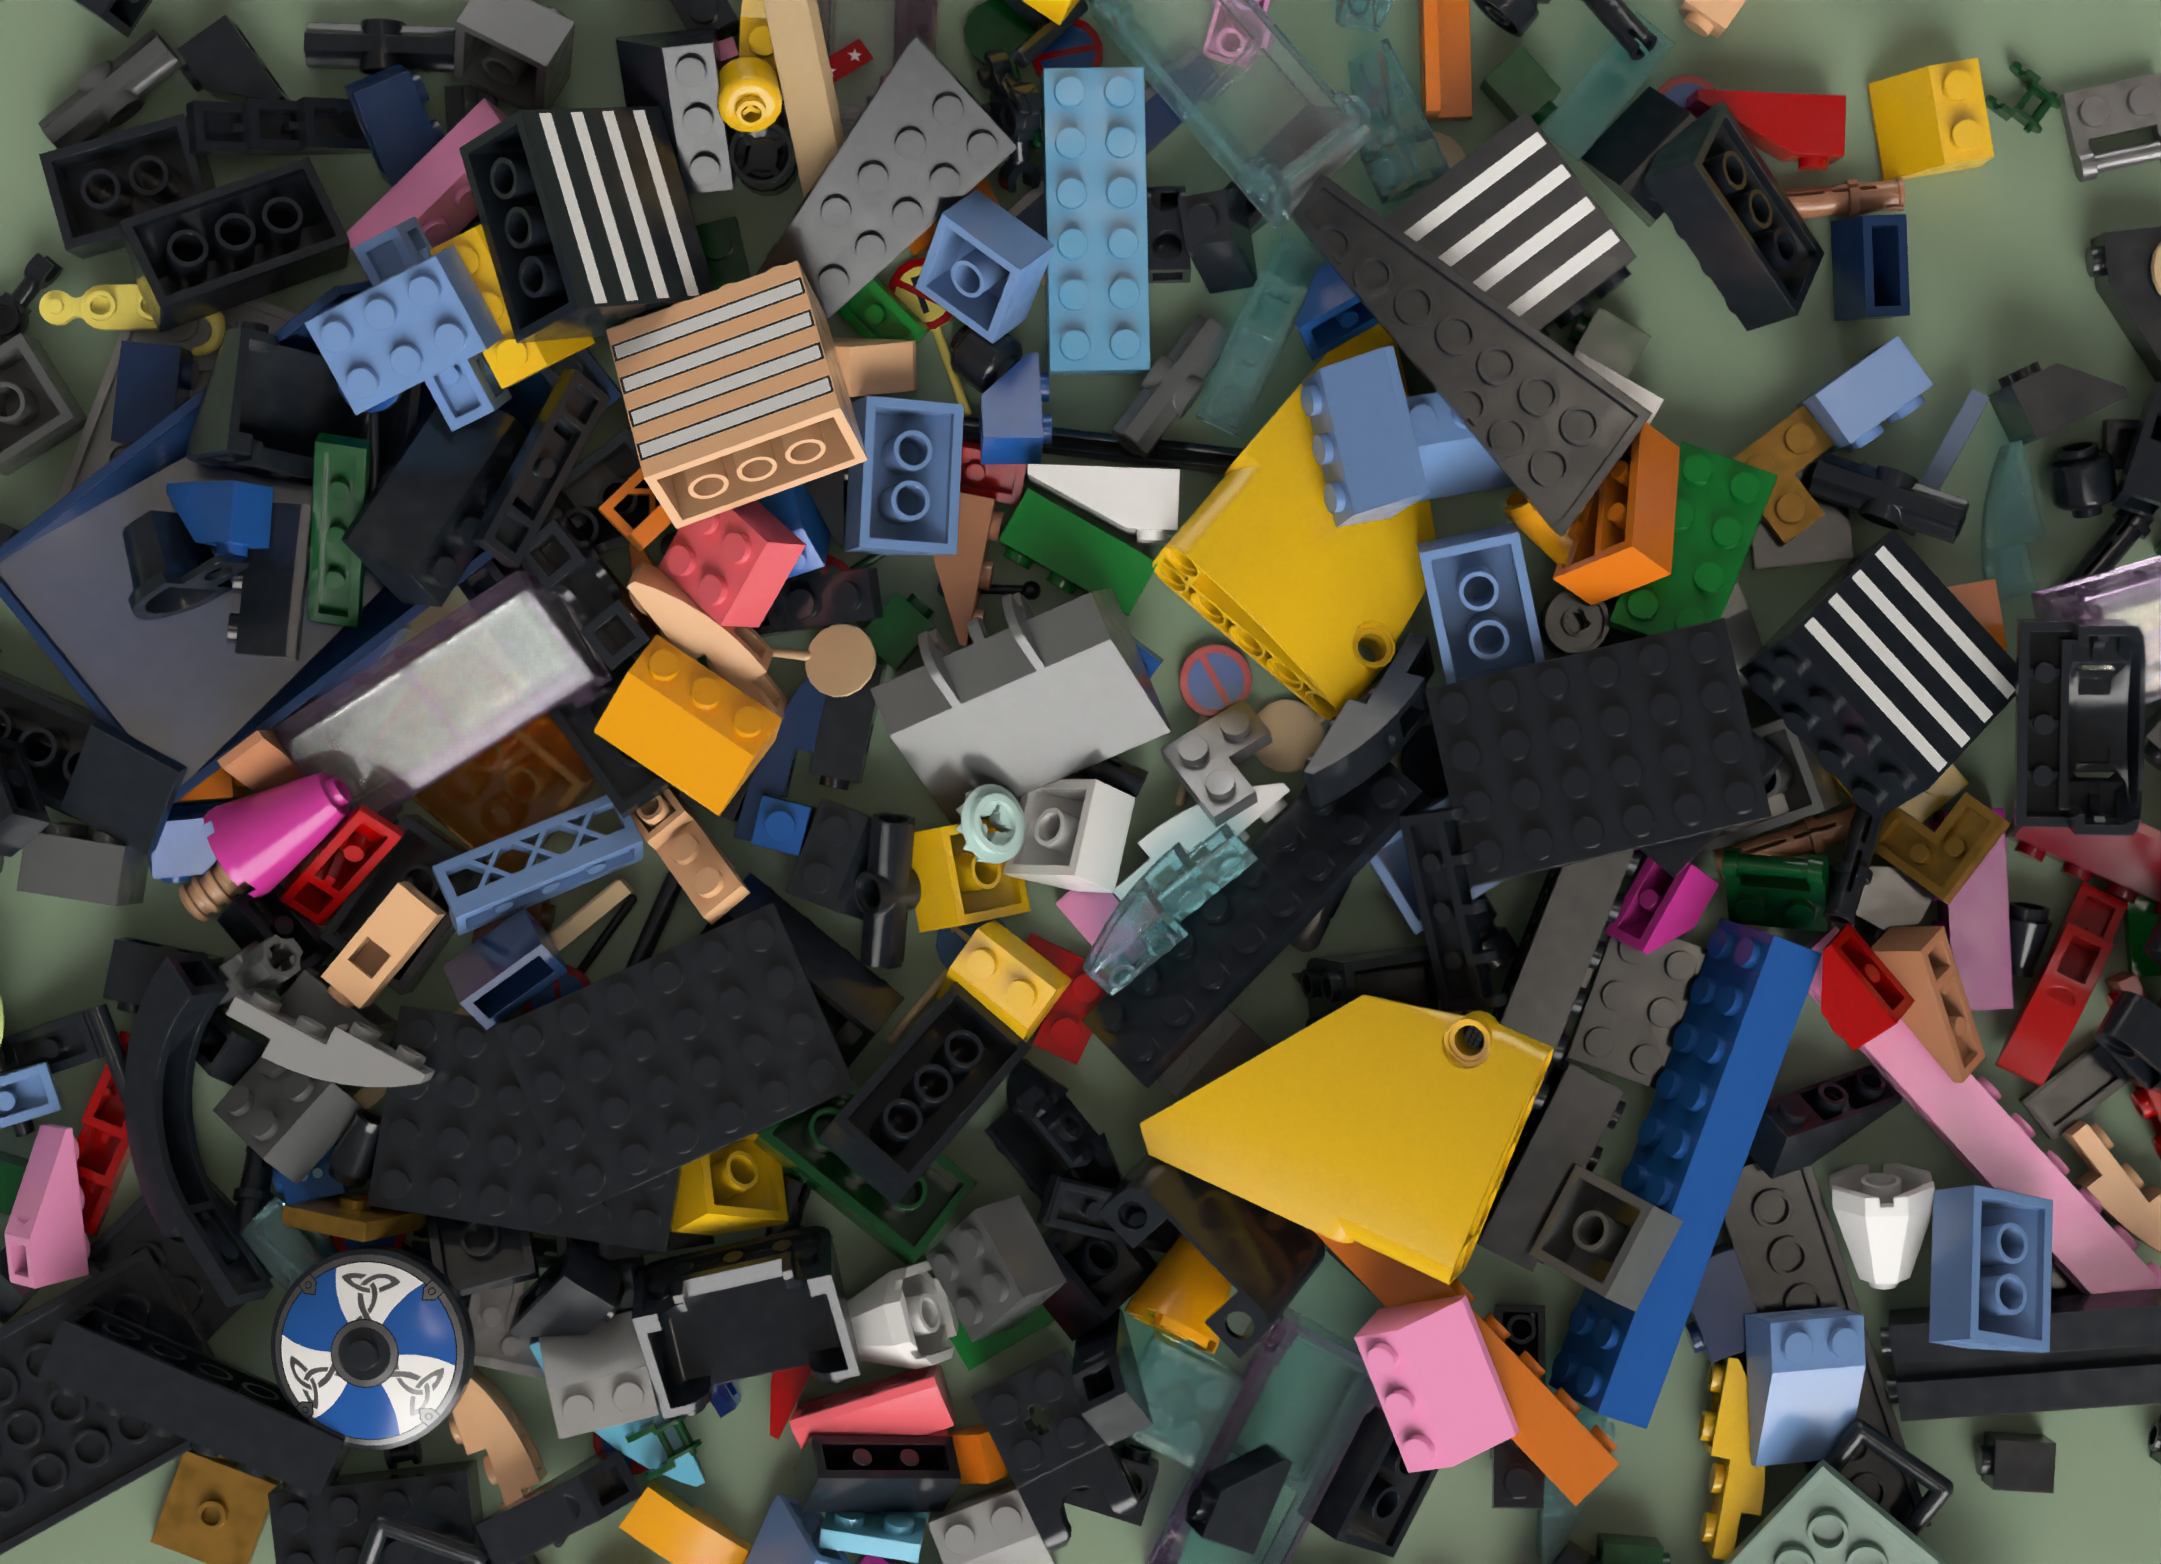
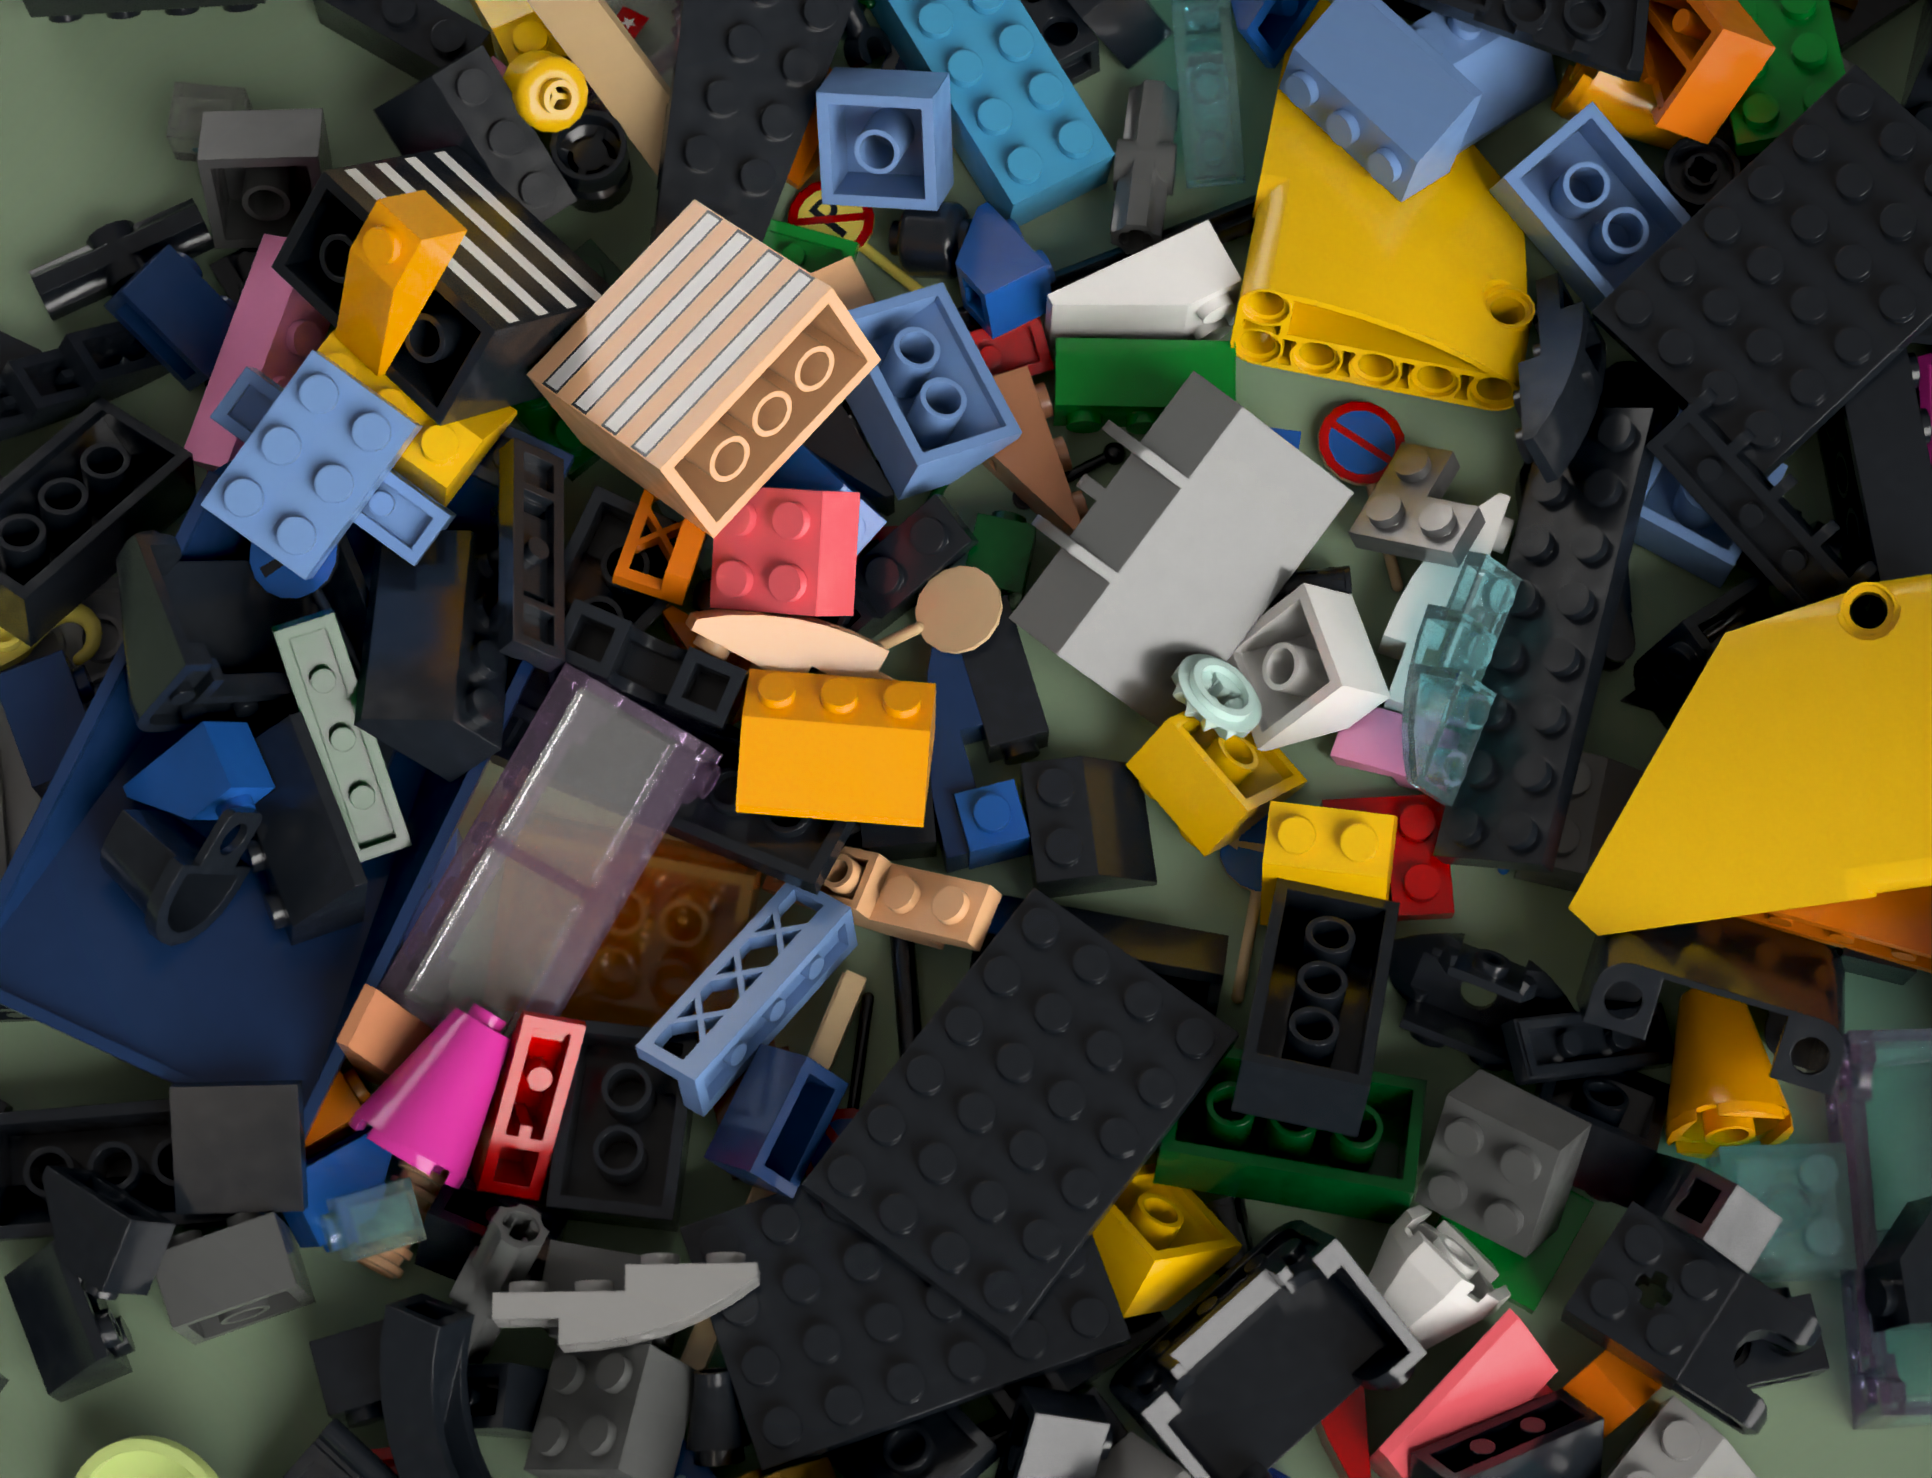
camera: 25 degrees left, 15 degrees down
light nougat brick [320,881,446,1009] -> none
black piece [854,812,921,969] -> none
tan piece [1255,680,1381,773] -> none
none -> clear light blue brick [320,1177,427,1262]
none -> light orange slope [335,190,467,377]

